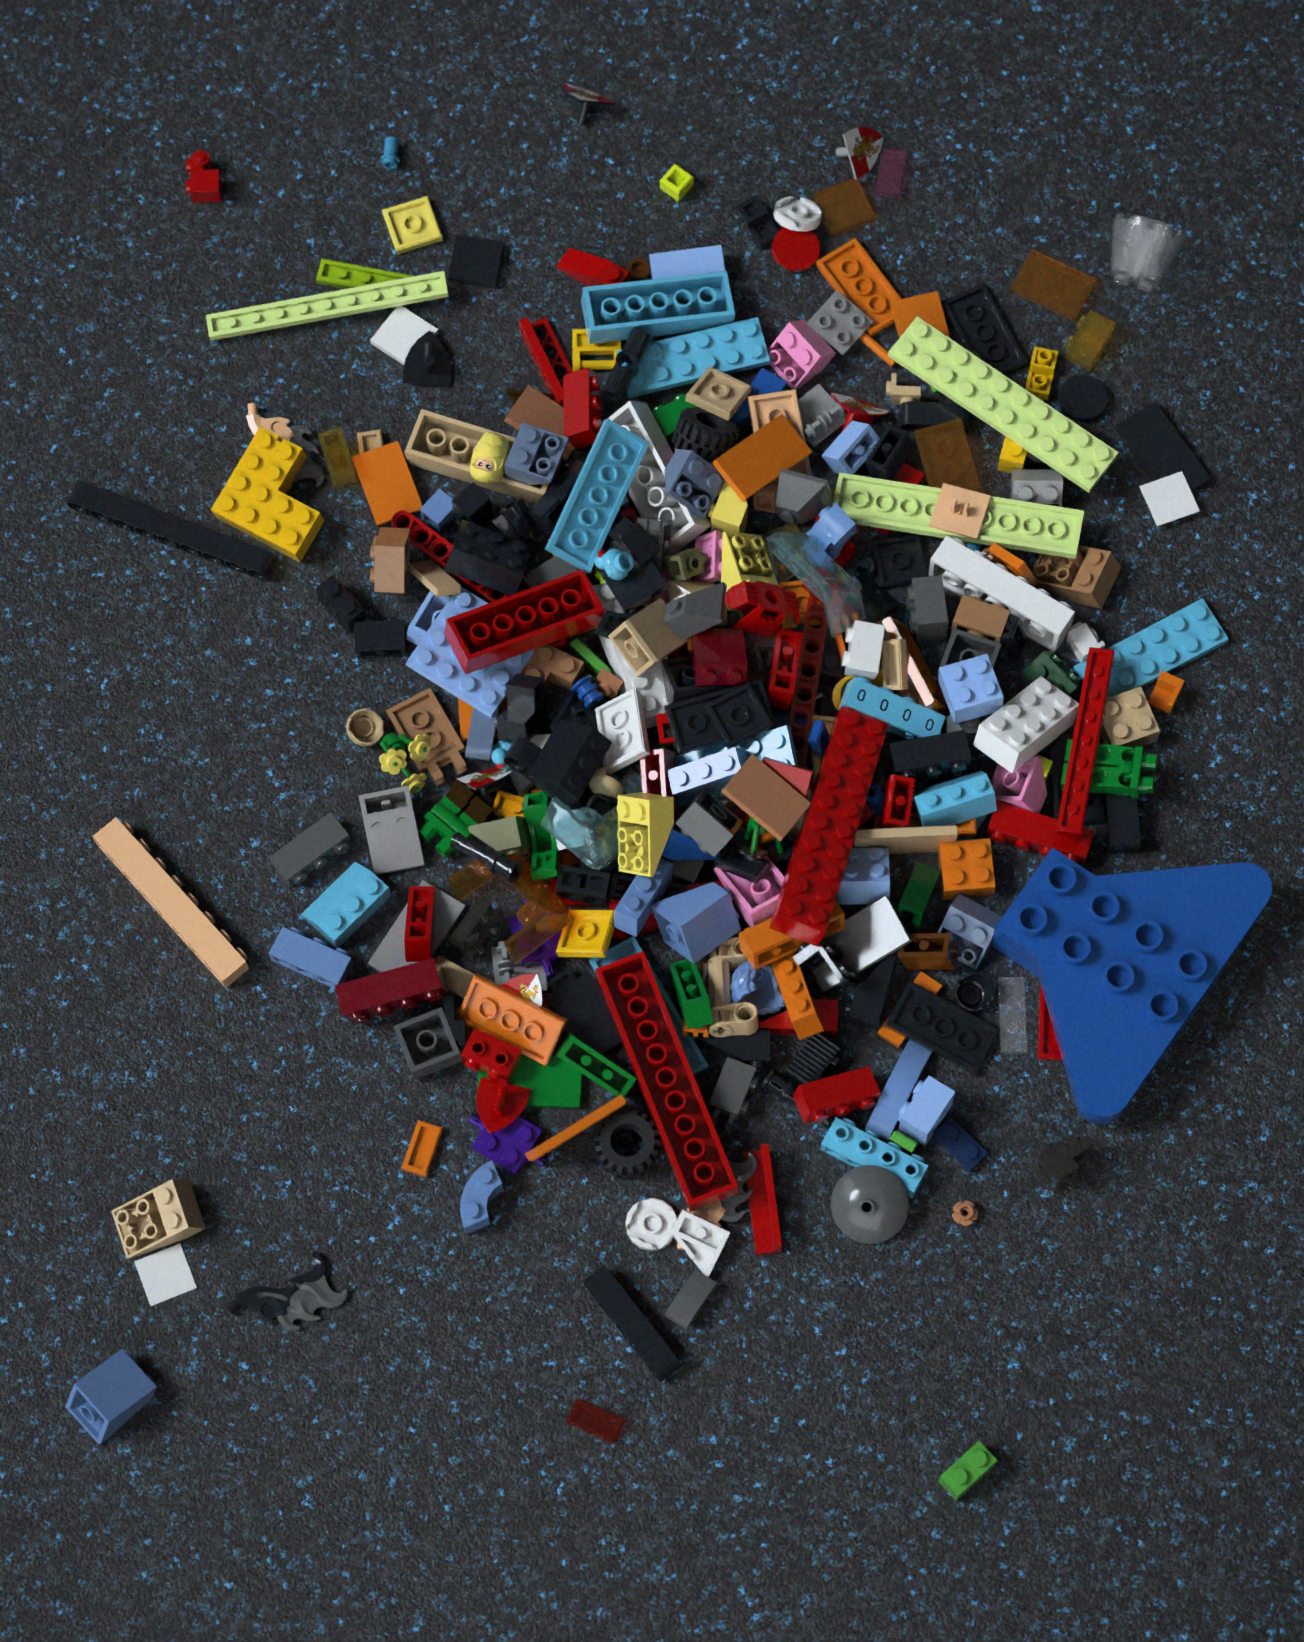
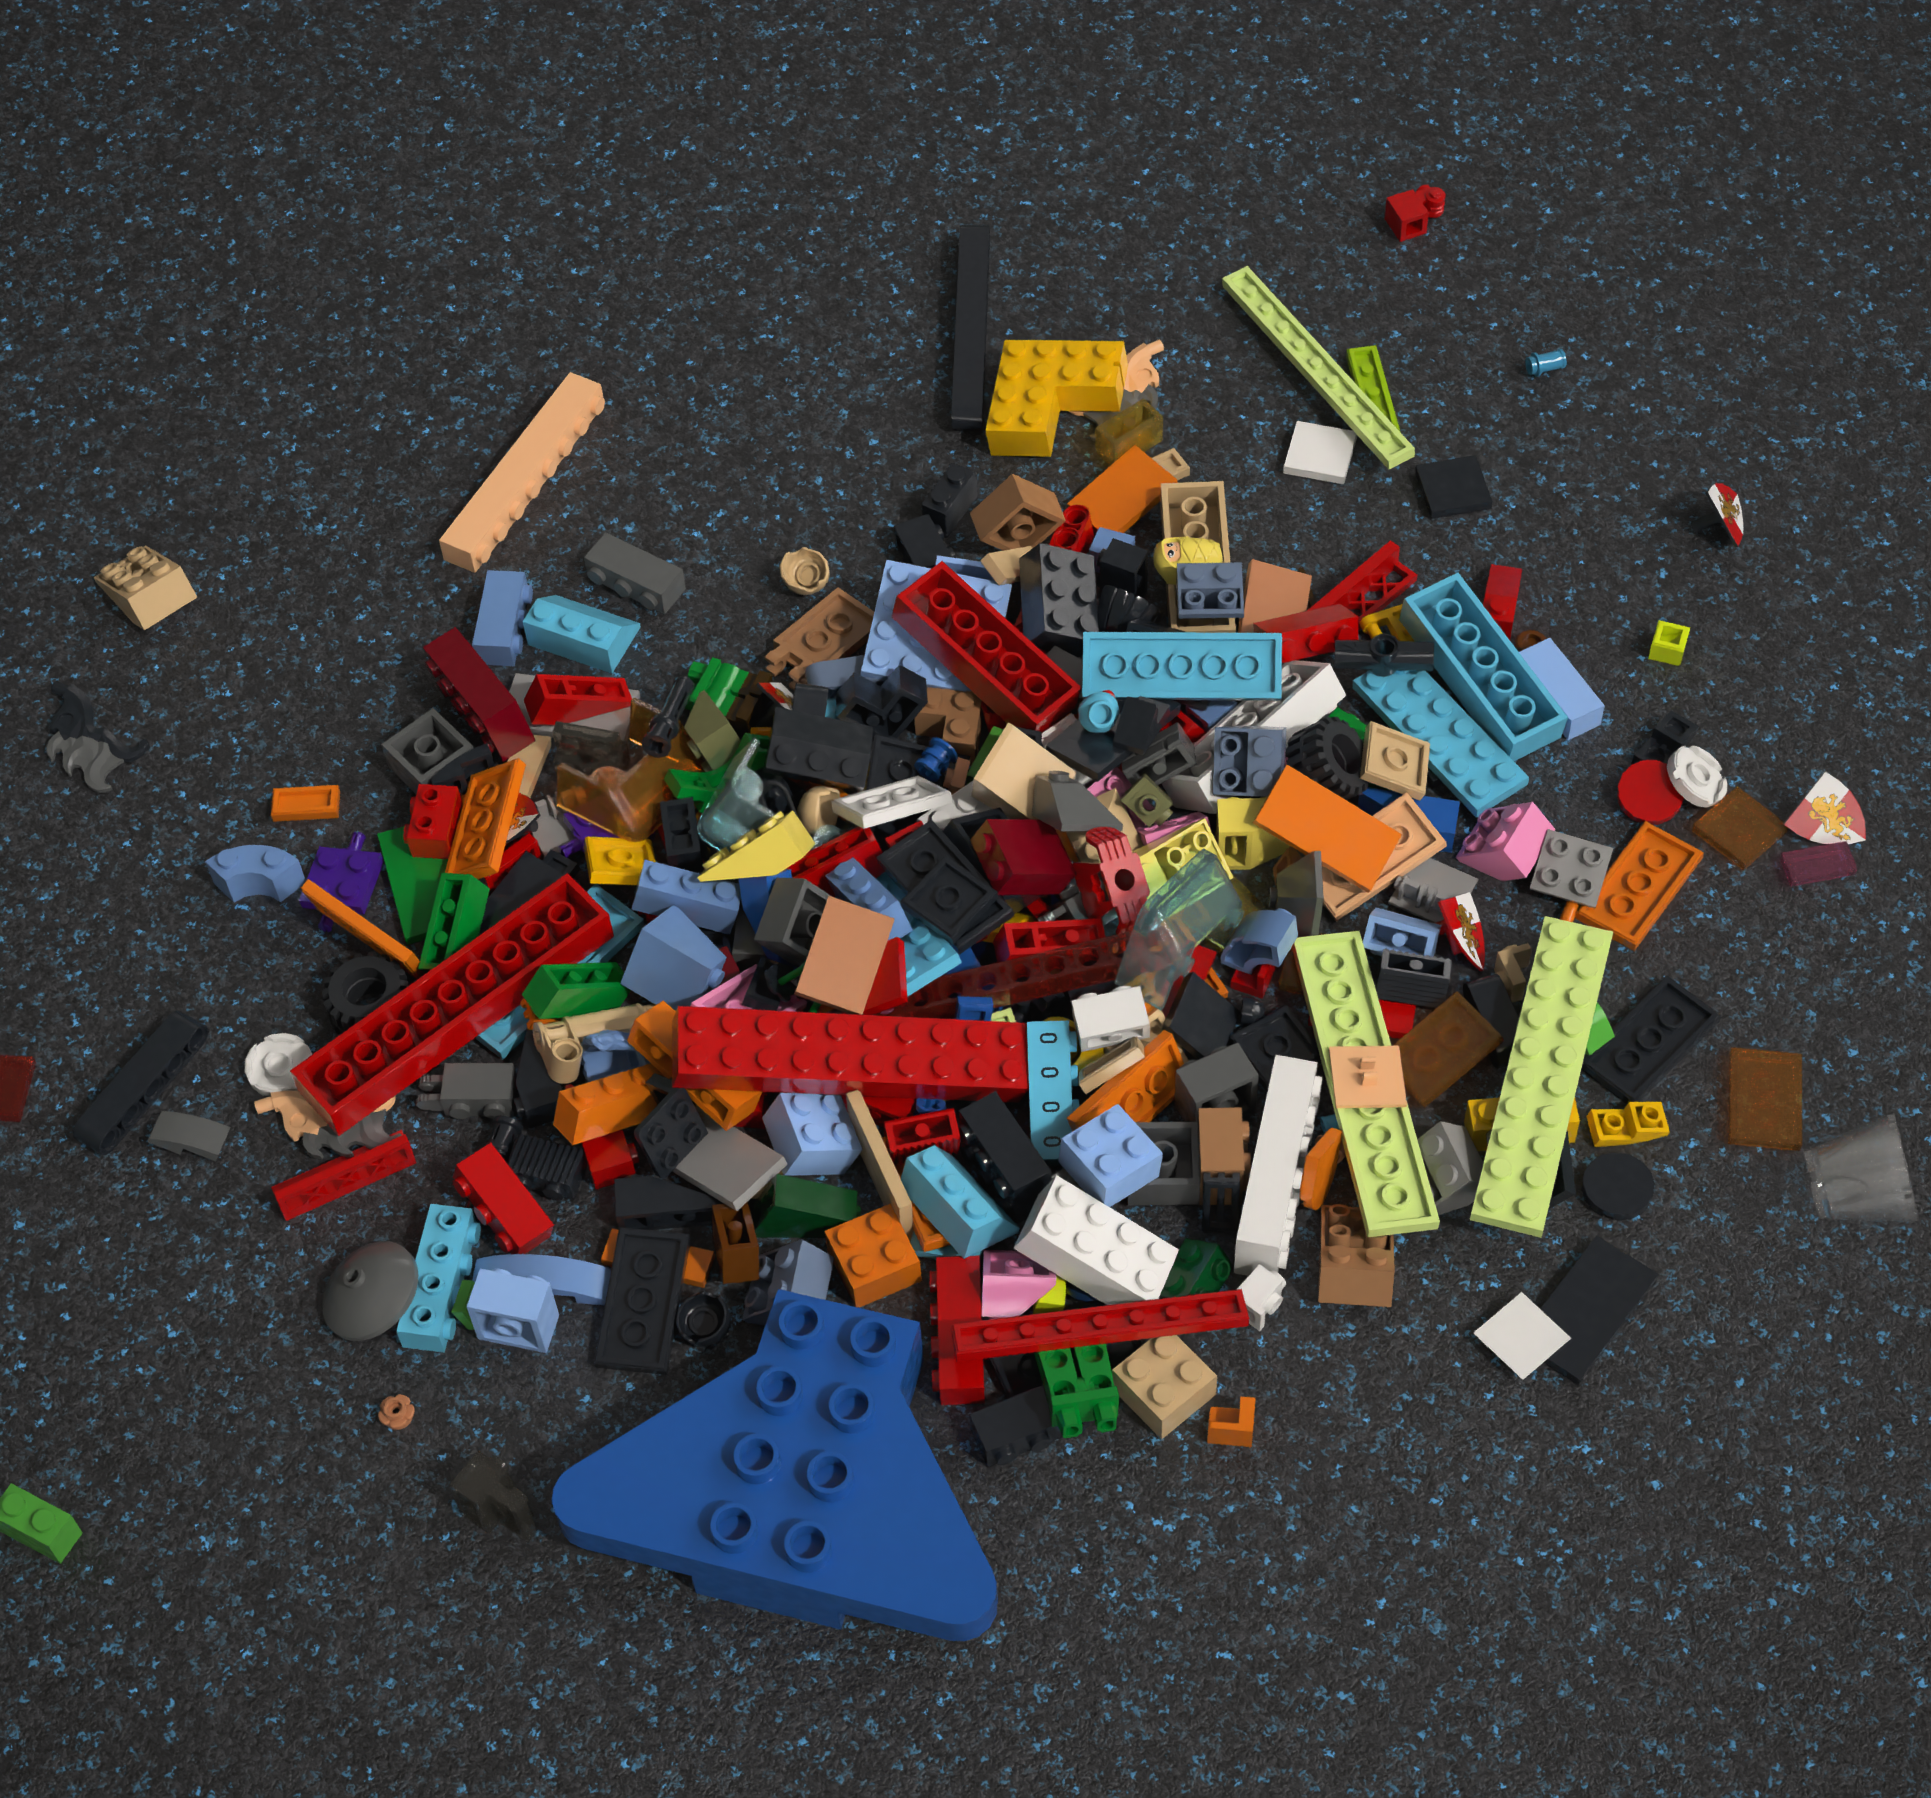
camera: 70 degrees right, 15 degrees down
white sticker [134,1244,197,1306] -> none
light grey slope [358,786,425,875] -> none
light yellow plant [379,733,431,794] -> none
light yellow tile [382,196,443,255] -> none
black shield [402,330,452,387] -> none
red shield [476,1077,531,1134] -> none
white wing [671,1209,730,1277] -> none
orange tile [890,291,950,338] -> none
dark blue plate [932,1117,988,1173] -> none
clear tile [998,977,1027,1054] -> none
clear yellow brick [1064,310,1116,372] -> none
medium azure plate [1073,598,1228,698] -> none

